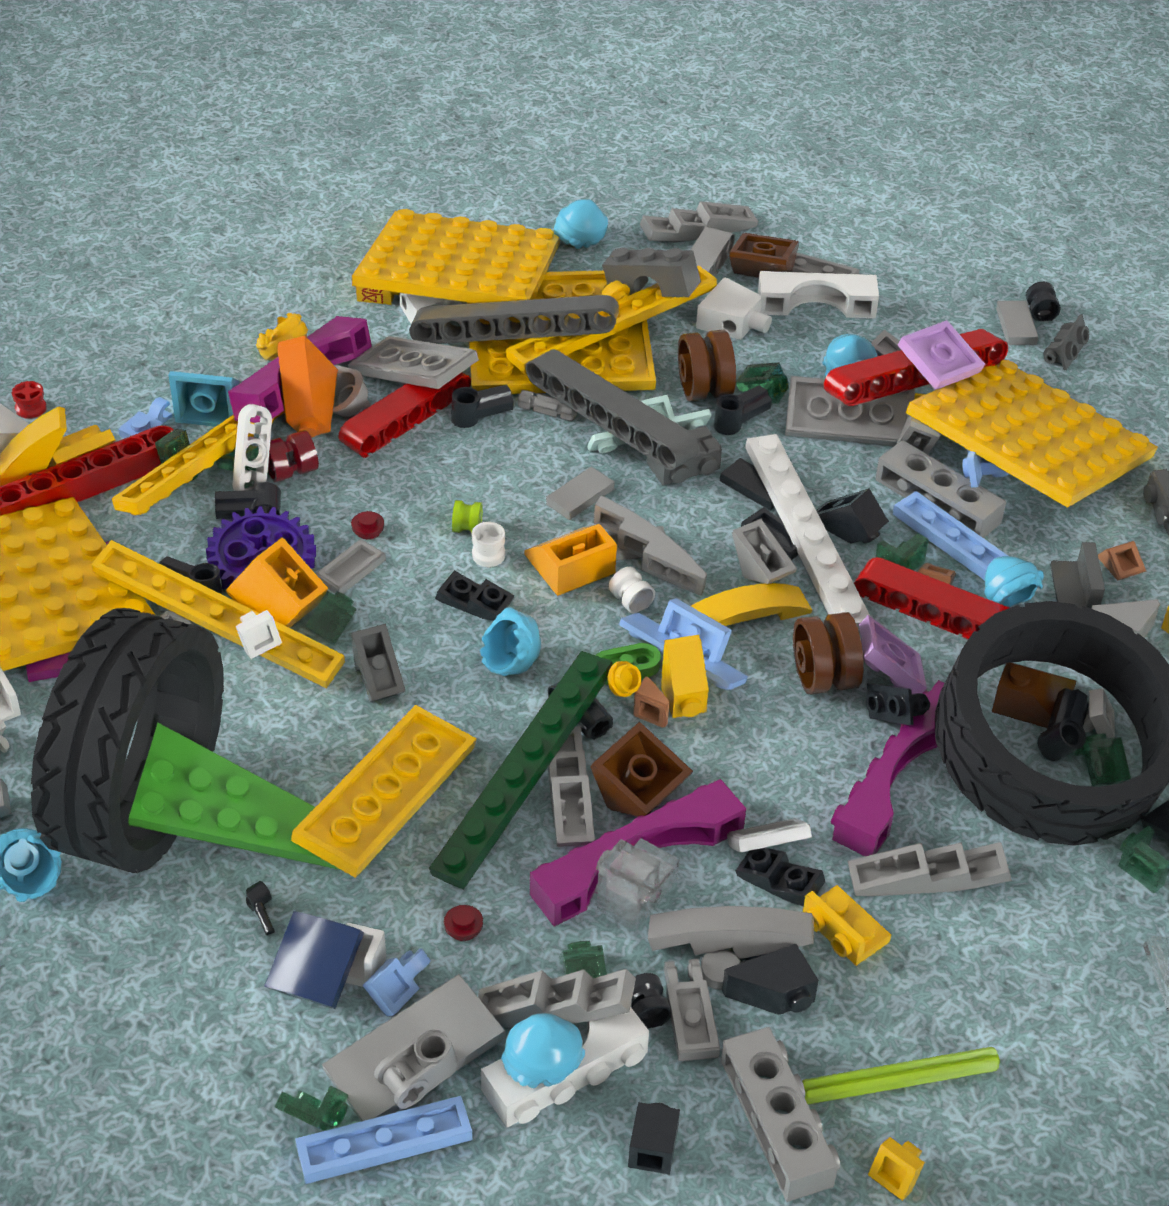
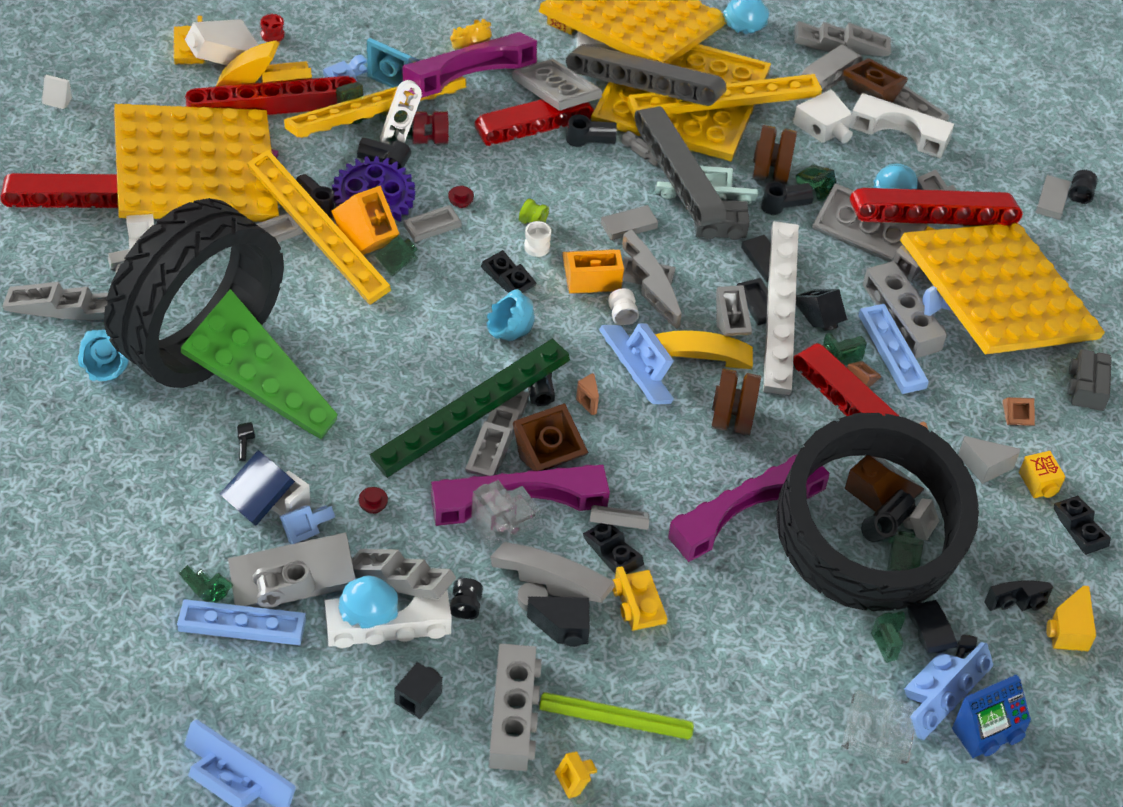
camera: 20 degrees right, 5 degrees up
white tile [236,610,282,659] -> none
orange slope [277,336,338,438] -> none
yellow plate [291,705,477,878] -> none
light grey piece [333,365,371,417] -> none
dark grey slope [351,623,406,702] -> none
clear green bracket [559,941,607,978] -> none
bright green plate [595,643,661,685] -> none
yellow plate [601,280,630,301] -> none
dark grey arch [602,248,701,297] -> none
yellow plate [608,661,641,697] -> none
yellow slope [661,635,709,718] -> none
light grey hinge [664,959,720,1061] -> none
light grey slope [848,842,1012,896] -> none
lavender plate [859,615,927,694] -> none
black hinge [866,683,930,725] -> none
lavender plate [898,320,985,390] -> none
medium azure hair [984,556,1044,608] -> none
dark grey hinge [1043,314,1089,371] -> none
dark grey panel [1050,542,1105,608] -> none

